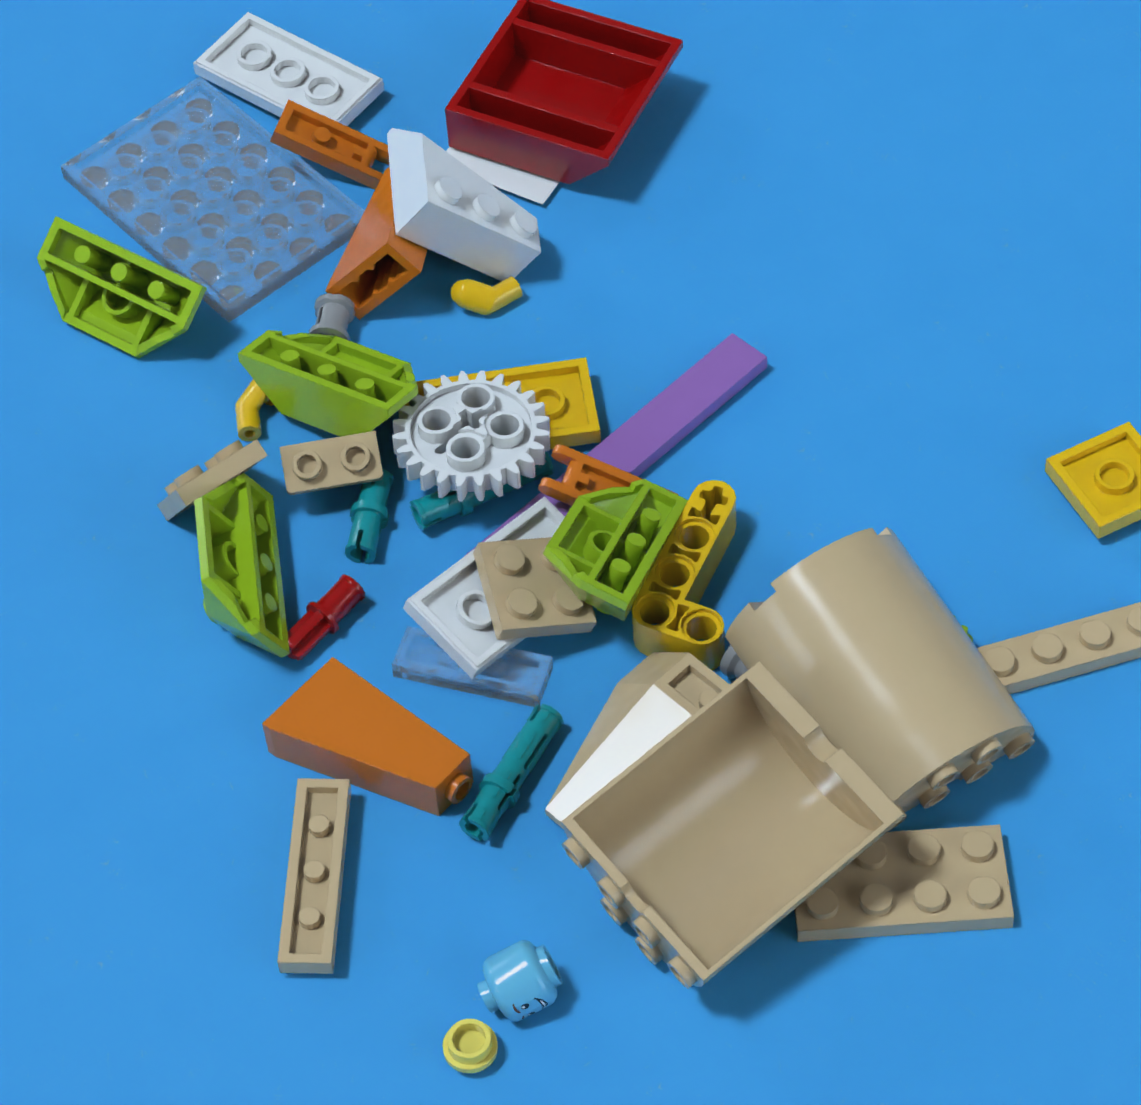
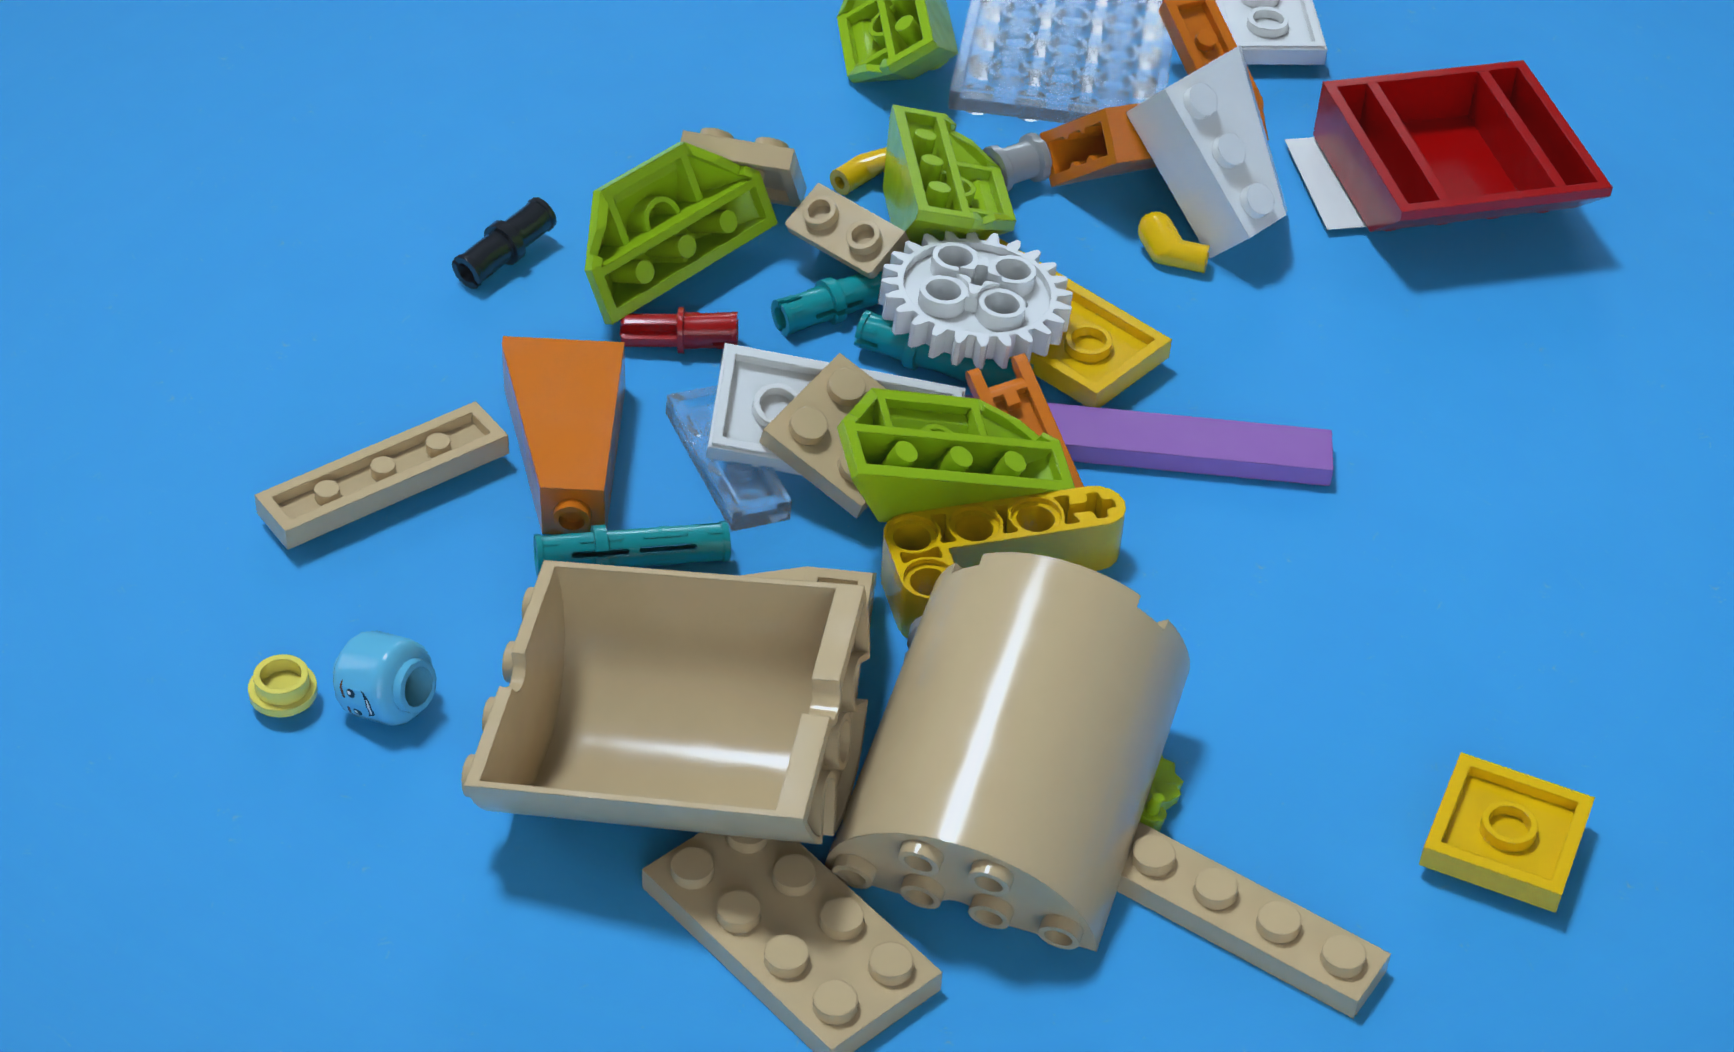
camera: 45 degrees right, 10 degrees down
none -> black pin [452,197,557,289]

